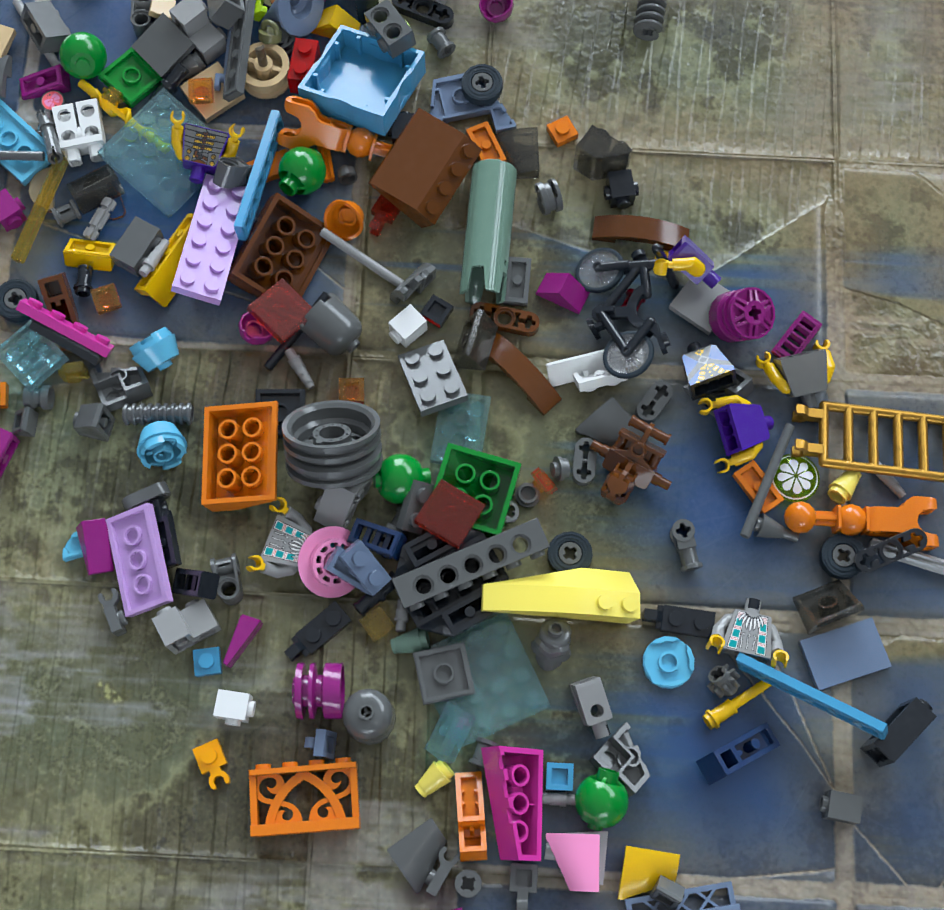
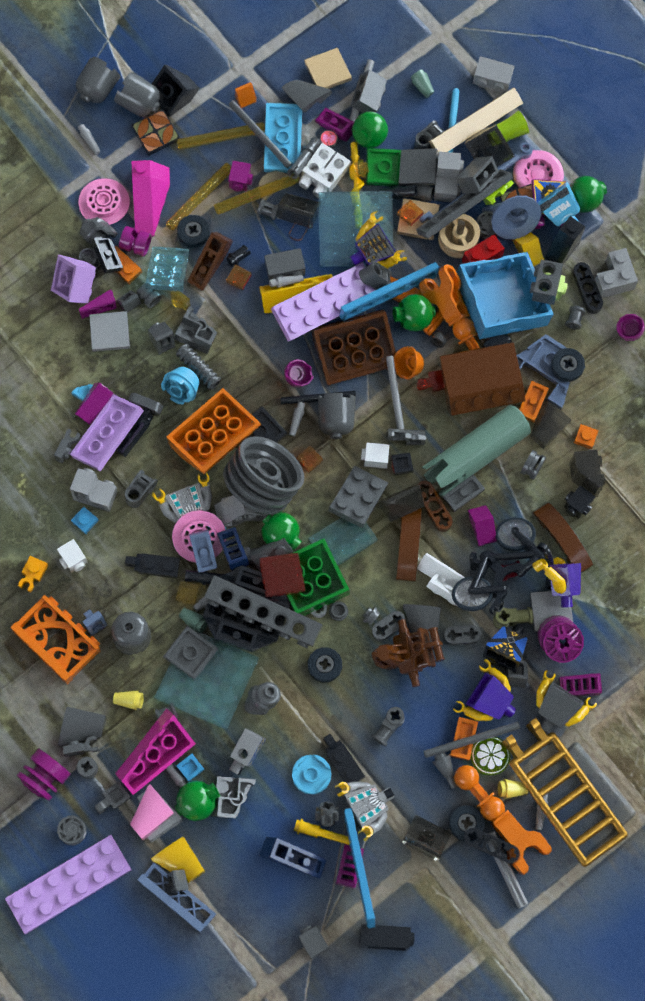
camera: 45 degrees right, 0 degrees up
dark pink plate [16,297,115,358] -> none
black tile [29,320,104,365] -> none
yellow slope [63,238,116,272] -> none
light grey axle [83,197,117,241] -> none
medium azure cone [129,327,179,373] -> none
black slope [172,568,220,600] -> none
magenta slope [223,614,263,668] -> none
clear red tile [247,278,312,344] -> none
olive tile [258,19,282,44] -> none
magenta wheel [292,663,345,719] -> none
sand blue plate [338,539,392,596] -> none
clear light blue slope [425,701,476,764] -> none
orange slope [455,771,487,862] -> none
light yellow wedge [481,568,640,624] -> none
clear orange plate [531,467,558,495] -> none
sand blue tile [798,617,892,691] -> none
none -> light grey tile [90,311,130,352]
none -> magenta slope [336,844,364,889]
none -> olive connector [493,607,533,629]

